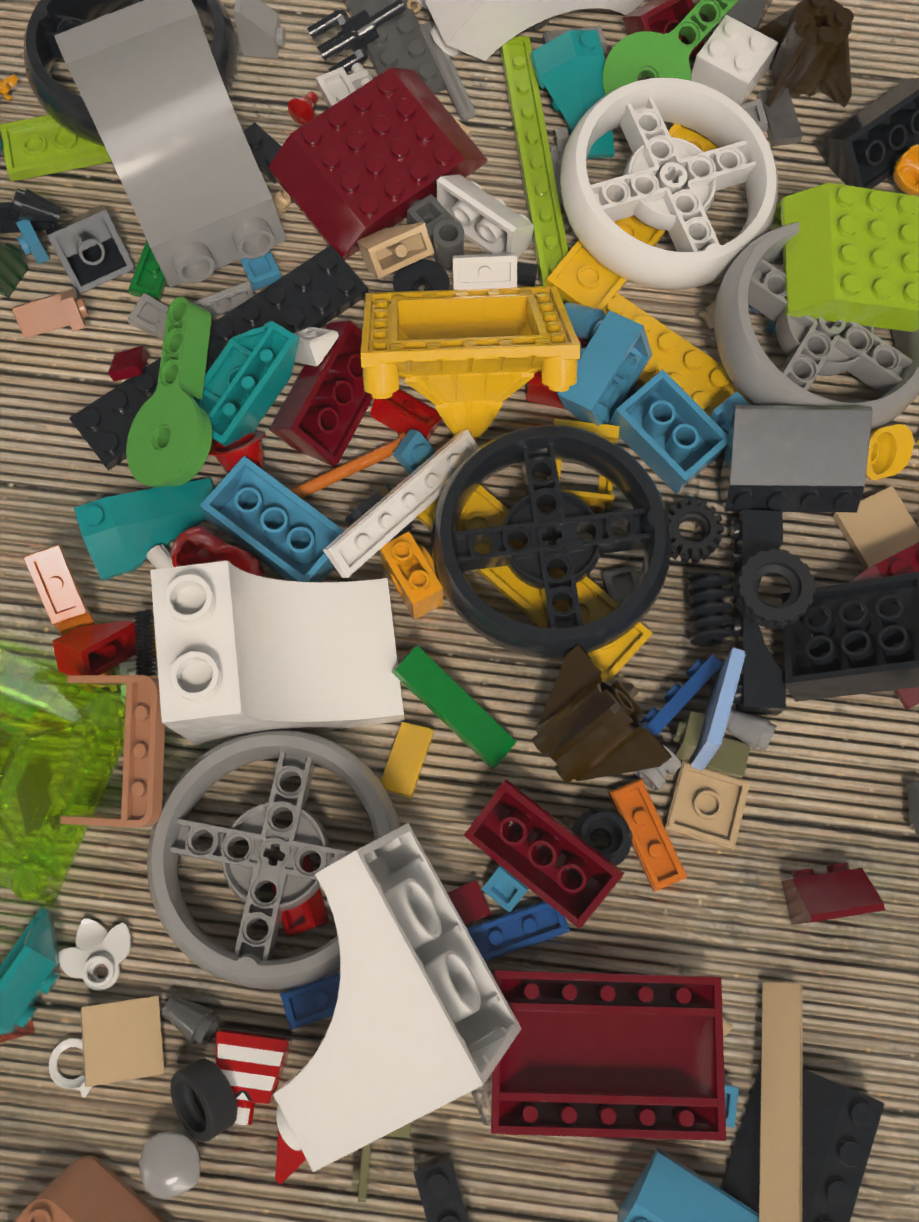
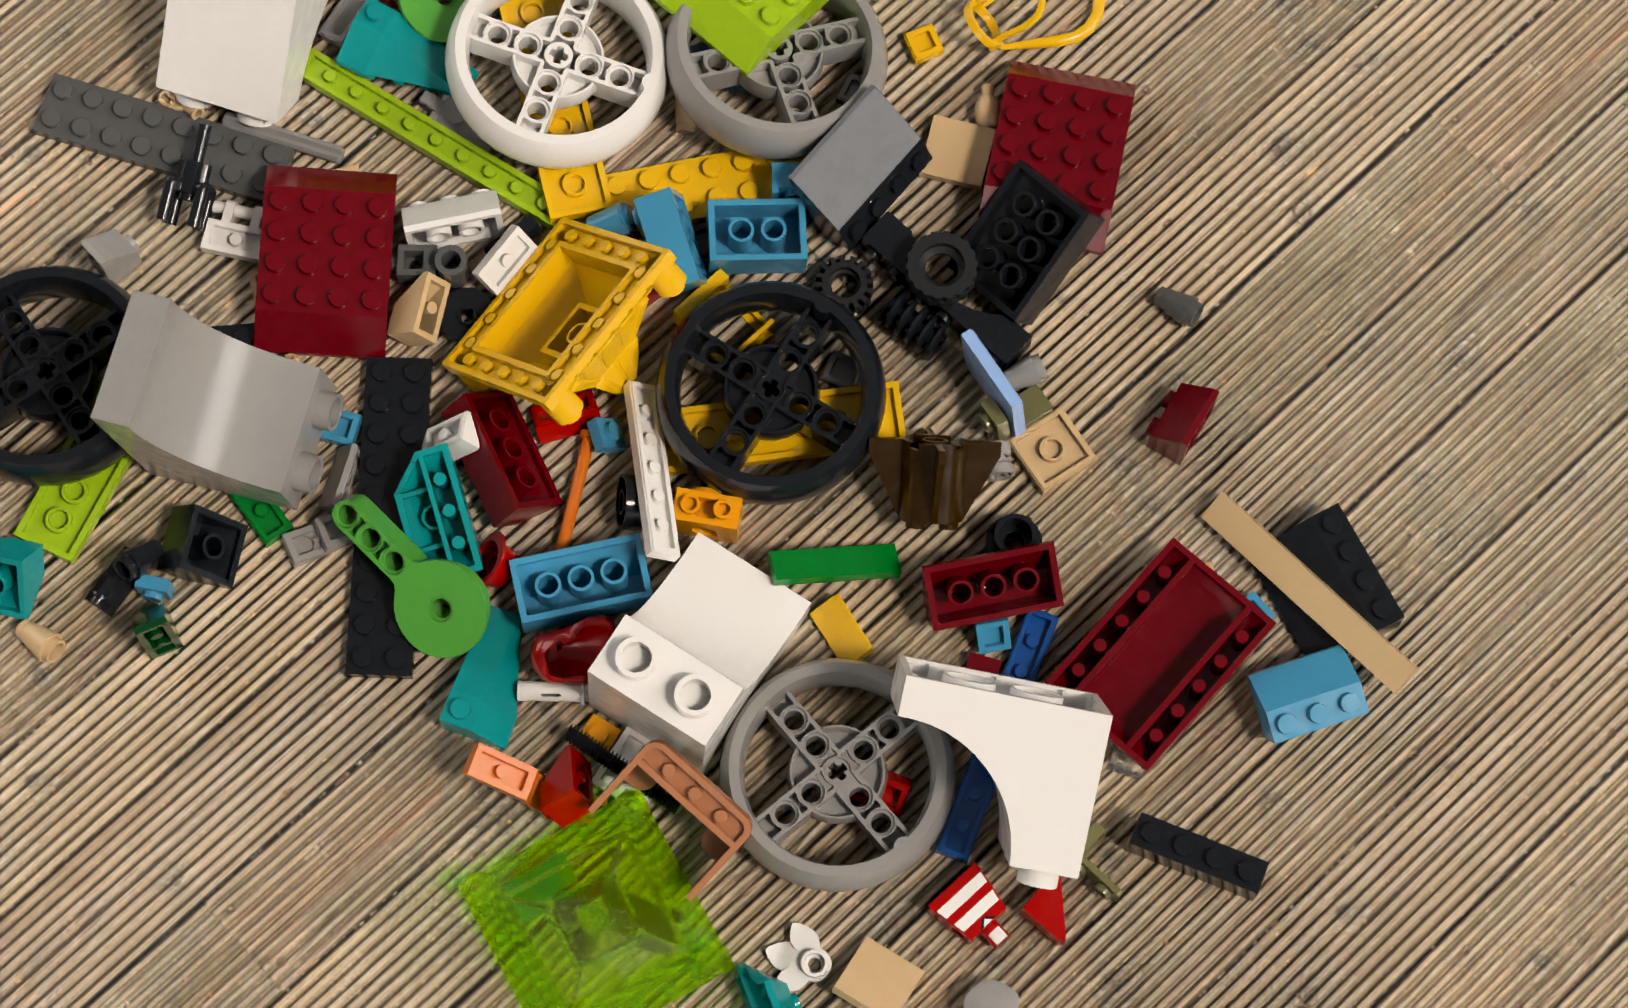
camera: 50 degrees left, 0 degrees up
nougat bracket [12,289,89,338] -> none
dark red tile [108,346,148,382] -> none
dark grey cone [162,995,220,1046] -> none
black tyre [170,1058,237,1142] -> none
red rock [288,92,318,125] -> none
orange tile [608,778,687,892] -> none
blue plate [641,654,723,736] -> none
yellow piece [866,424,914,480] -> none

